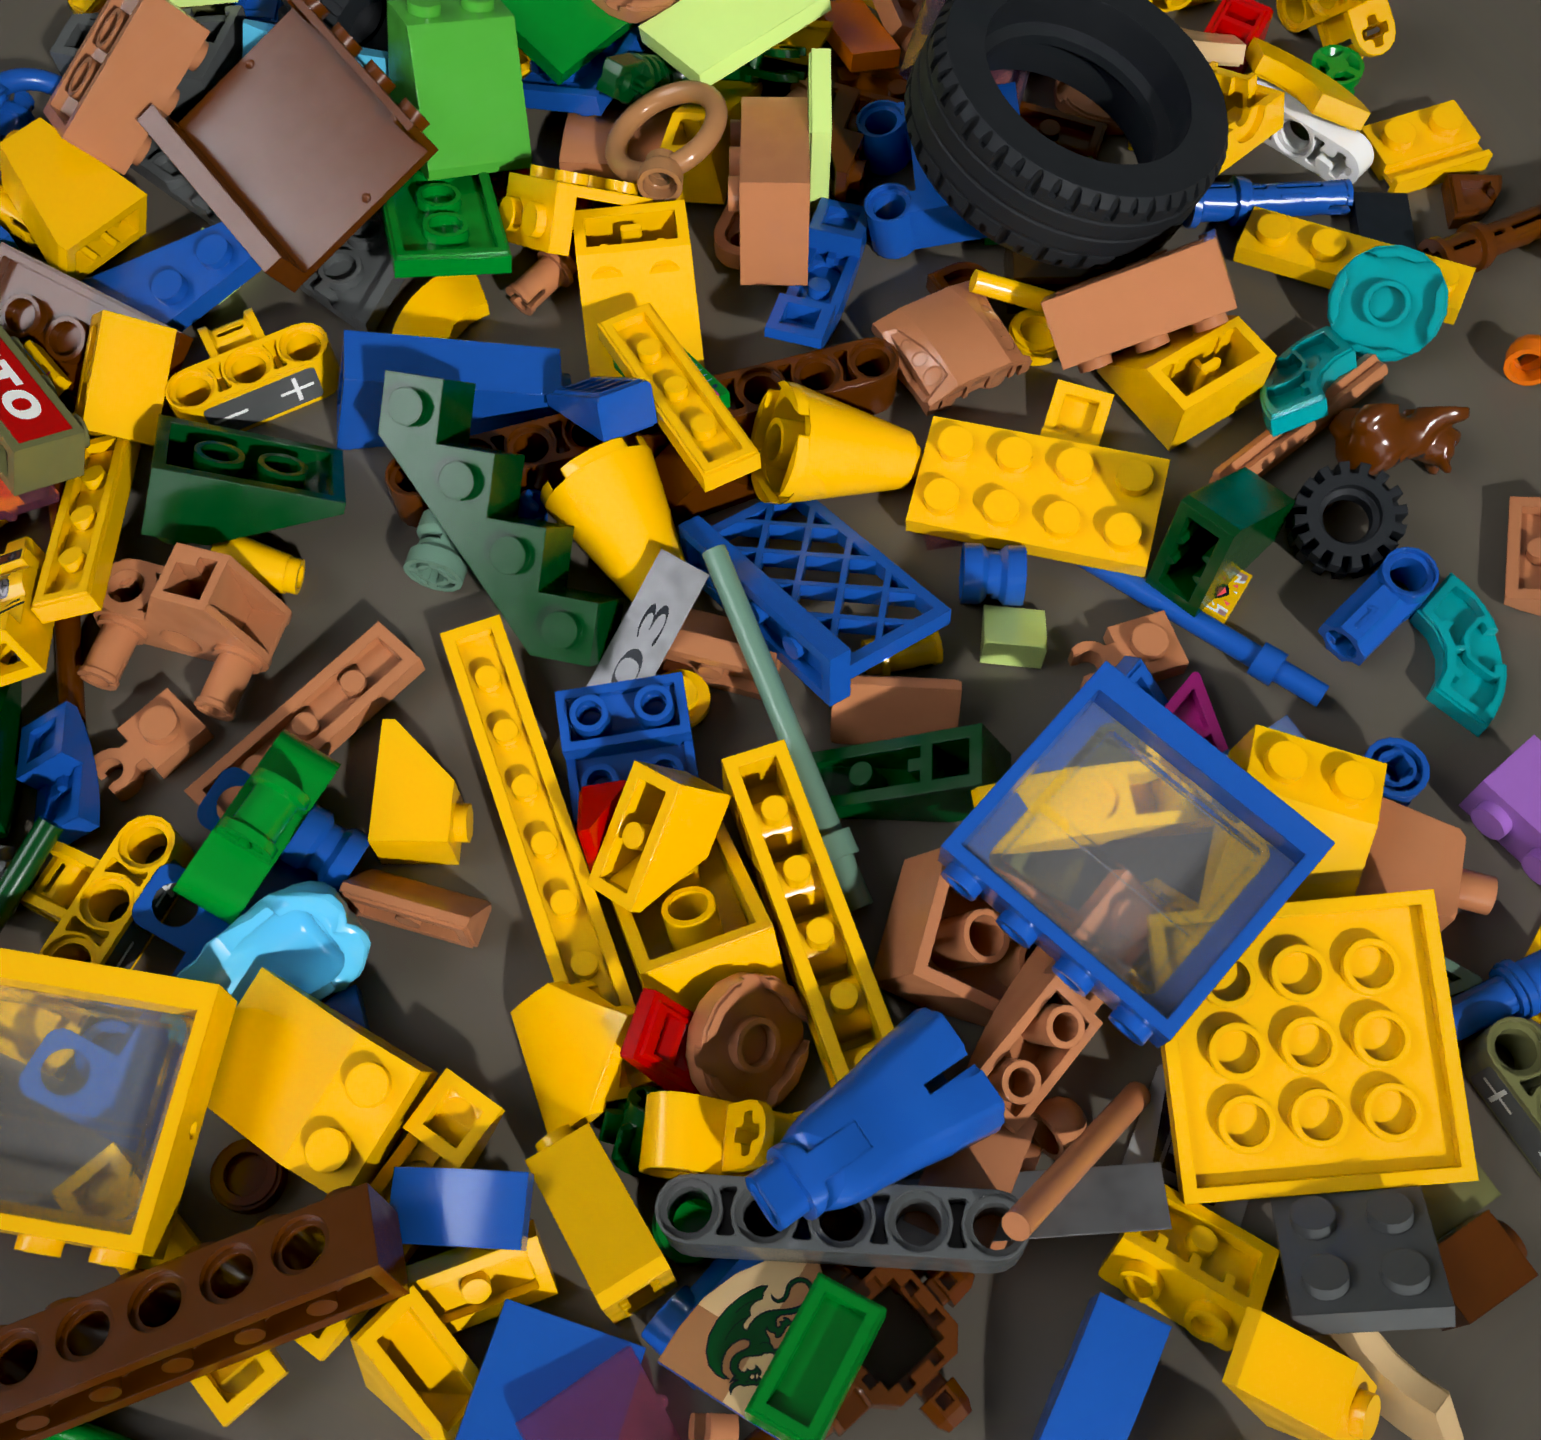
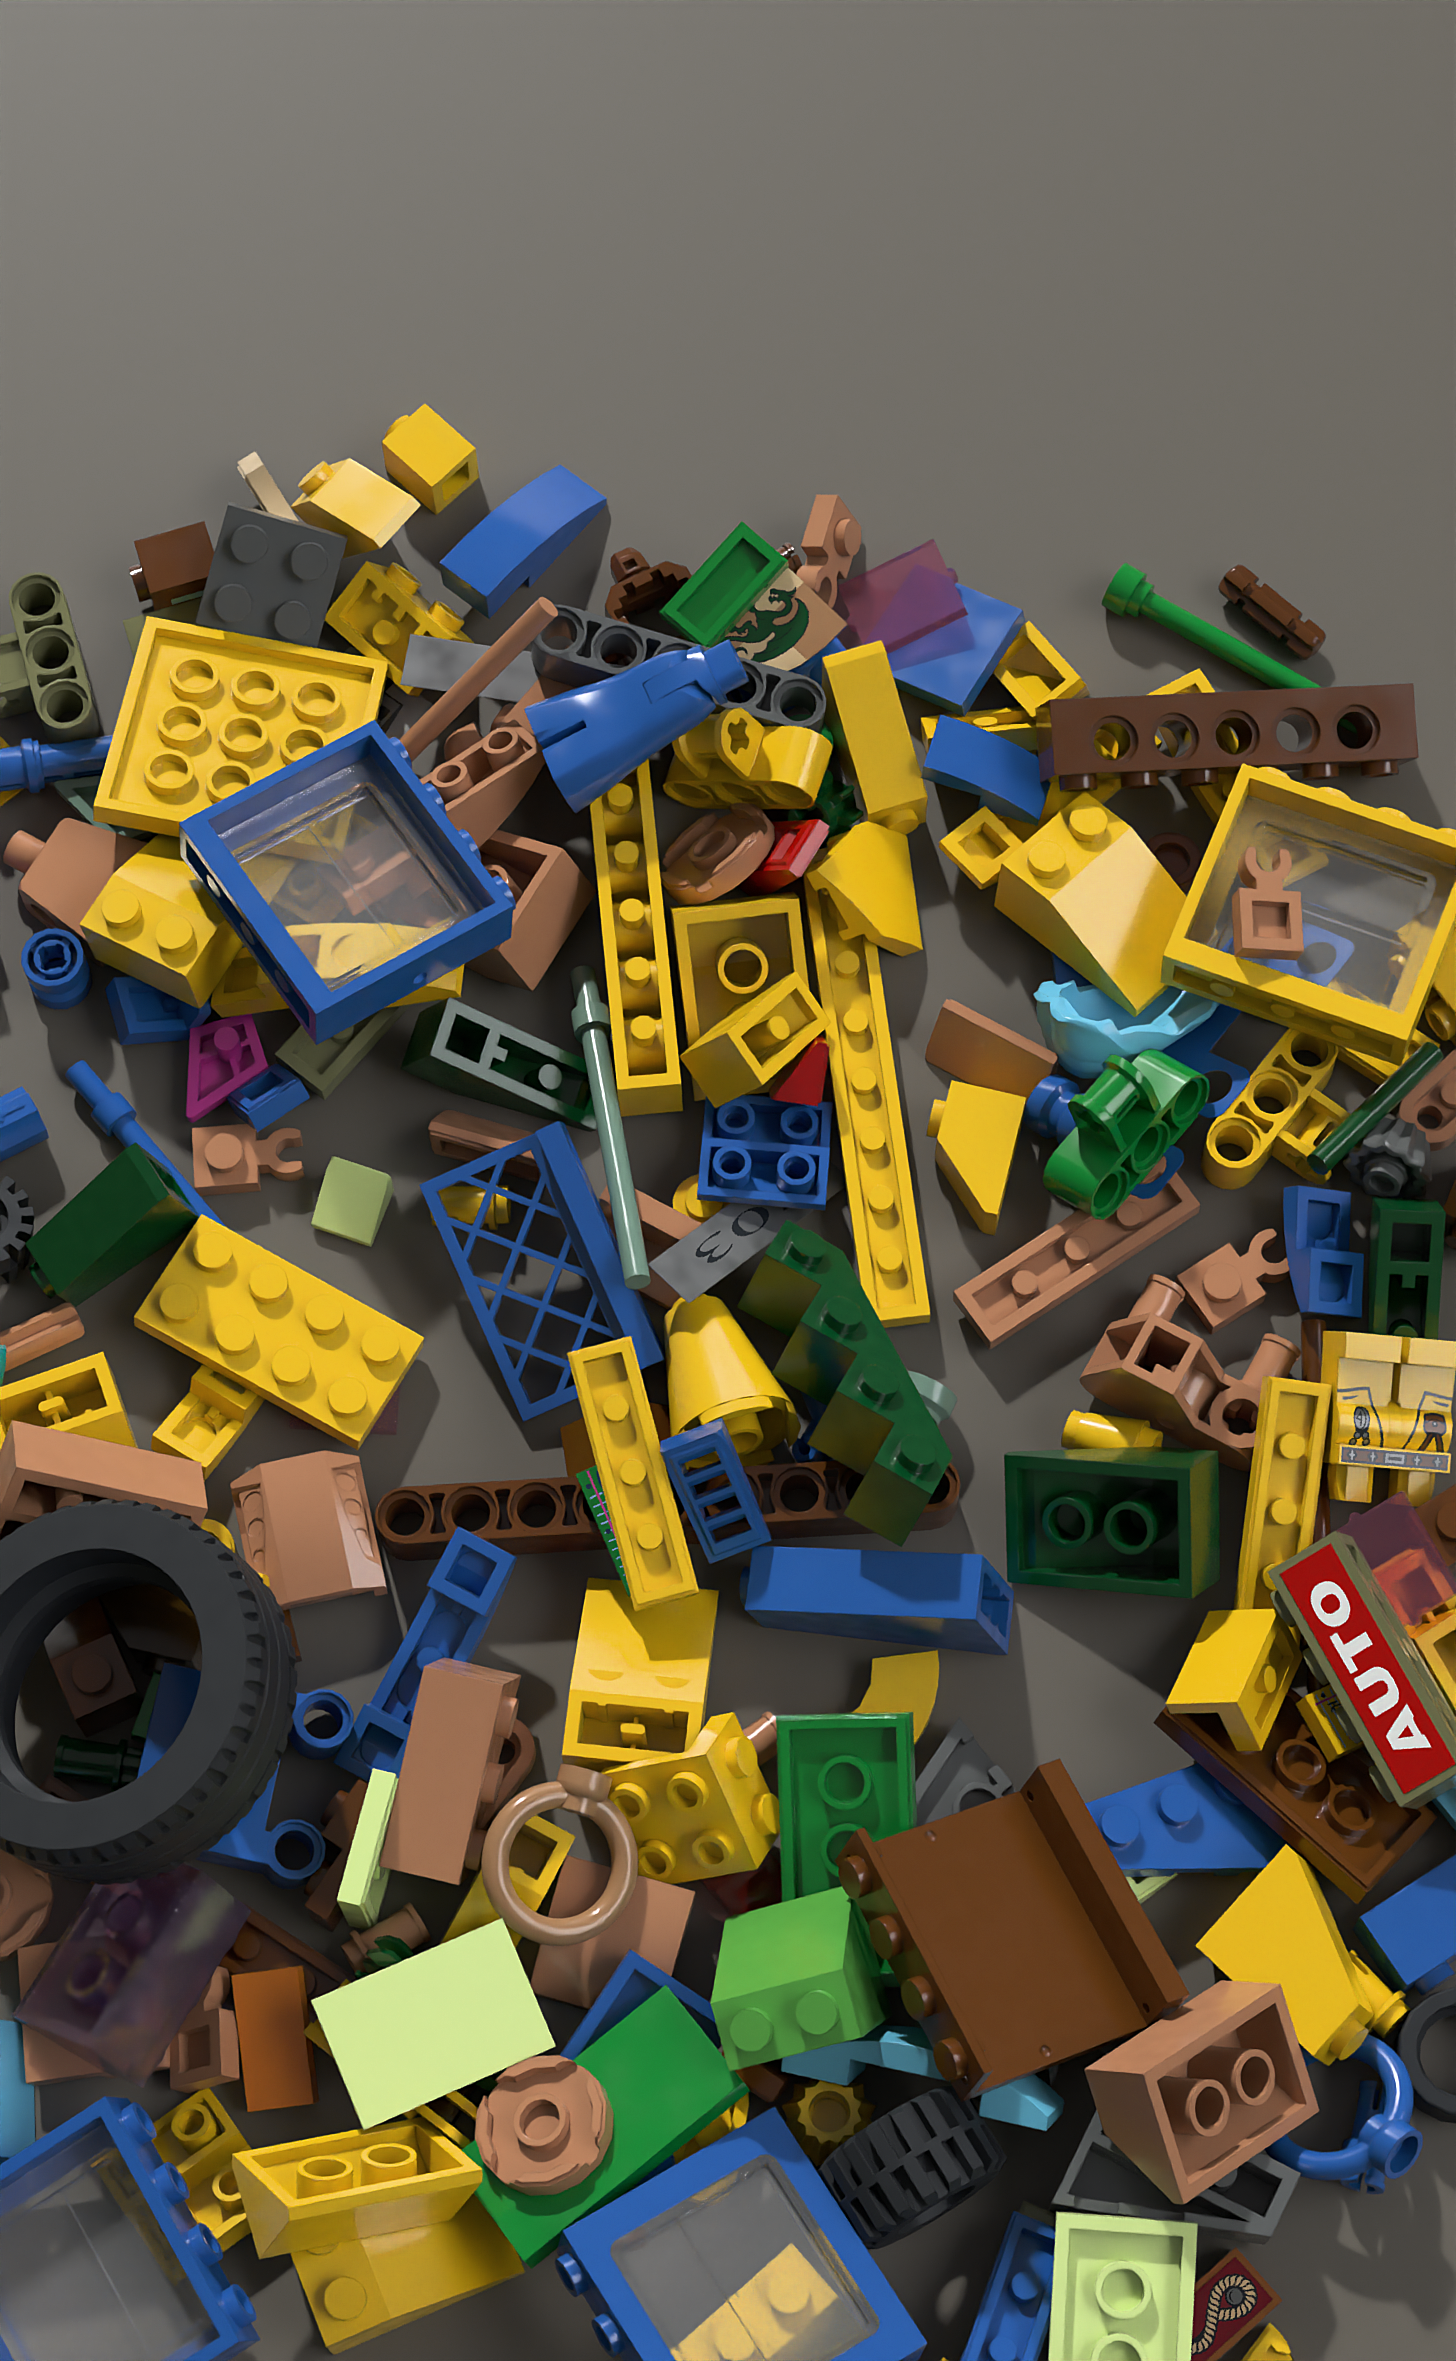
camera: 165 degrees left, 5 degrees up
yellow beam [165,308,340,431] -> none
dark green hinge [596,52,689,105] -> none
yellow cone [751,381,922,505] -> none
blue wheel [959,543,1027,606] -> none
none -> nougat plate [1232,847,1304,961]

